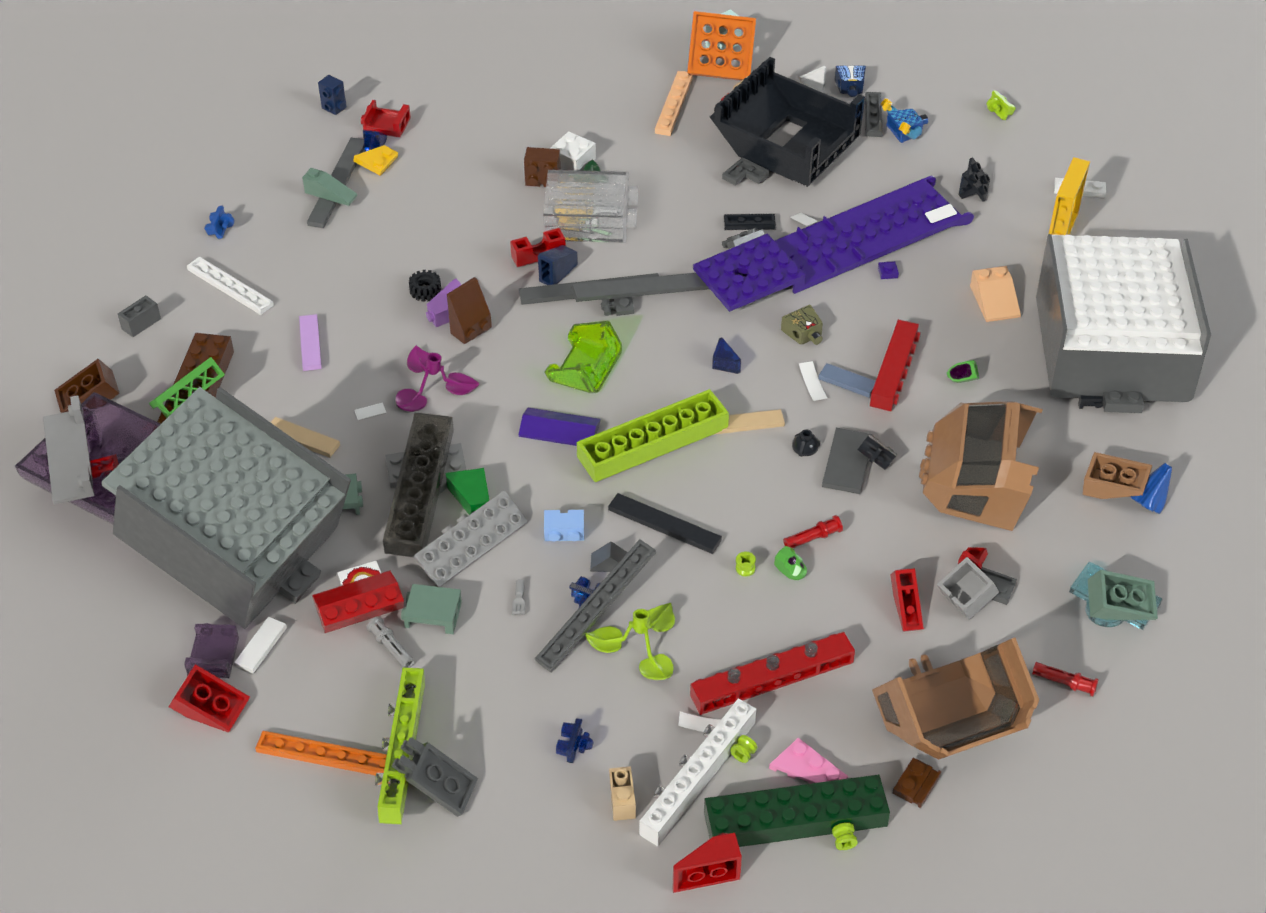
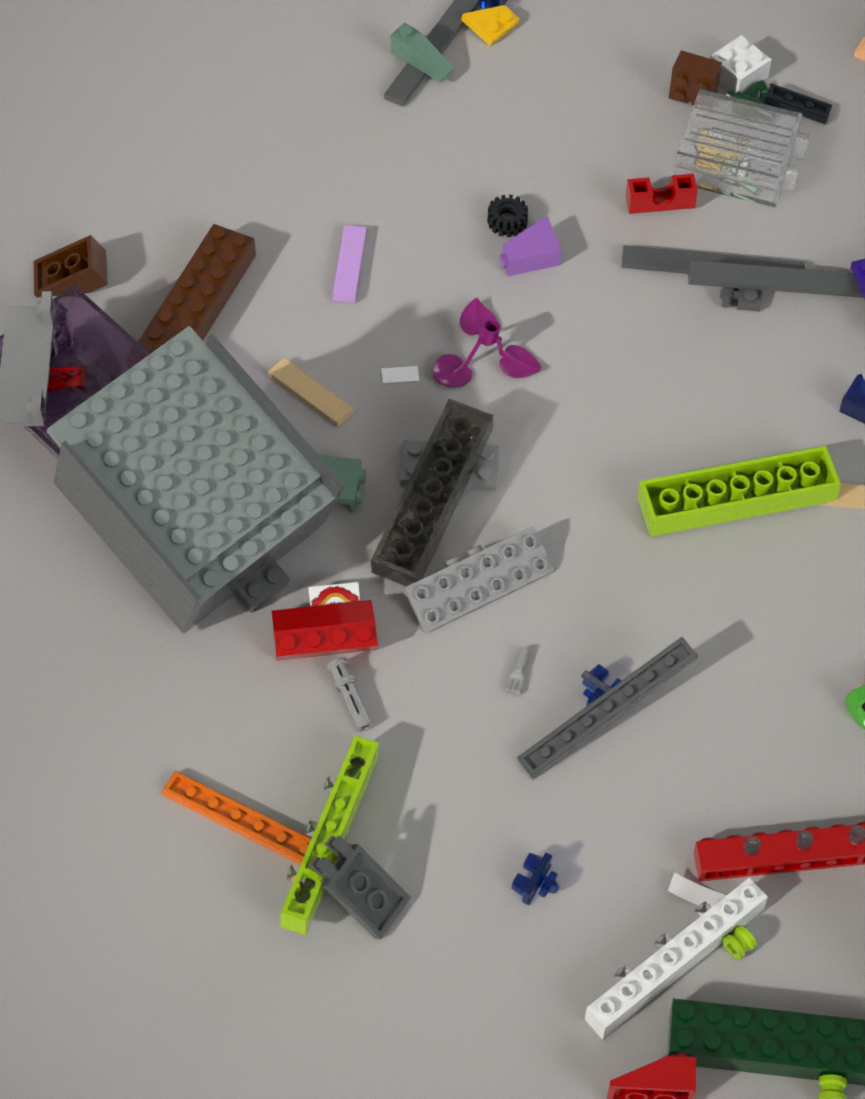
camera: 15 degrees right, 10 degrees up
dark grey panel [118,295,161,337] -> none
bright green fence [149,357,225,418] -> none
red slope [168,664,250,733] -> none
clear purple panel [184,623,239,679] -> none
white tile [187,257,274,315] -> none
blue hips [204,205,235,239] -> none
white tile [234,617,287,674] -> none
sand green panel [401,584,462,635] -> none
green slope [446,468,490,515] -> none
reddish brown slope [447,277,492,344] -> none
dark purple slope [518,407,601,446] -> none
dark blue slope [538,245,578,285] -> none
clear neon green windscreen [544,321,622,393] -> none
light blue brick [544,510,584,542] -> none
lime plant [586,603,675,680] -> none
dark grey slope [590,542,628,572] -> none
black tile [608,493,722,554] -> none
tan slope [609,766,636,821] -> none
lime wheel [736,551,756,577] -> none
bright pink wing [769,738,848,784] -> none
none -> black tile [764,83,832,124]

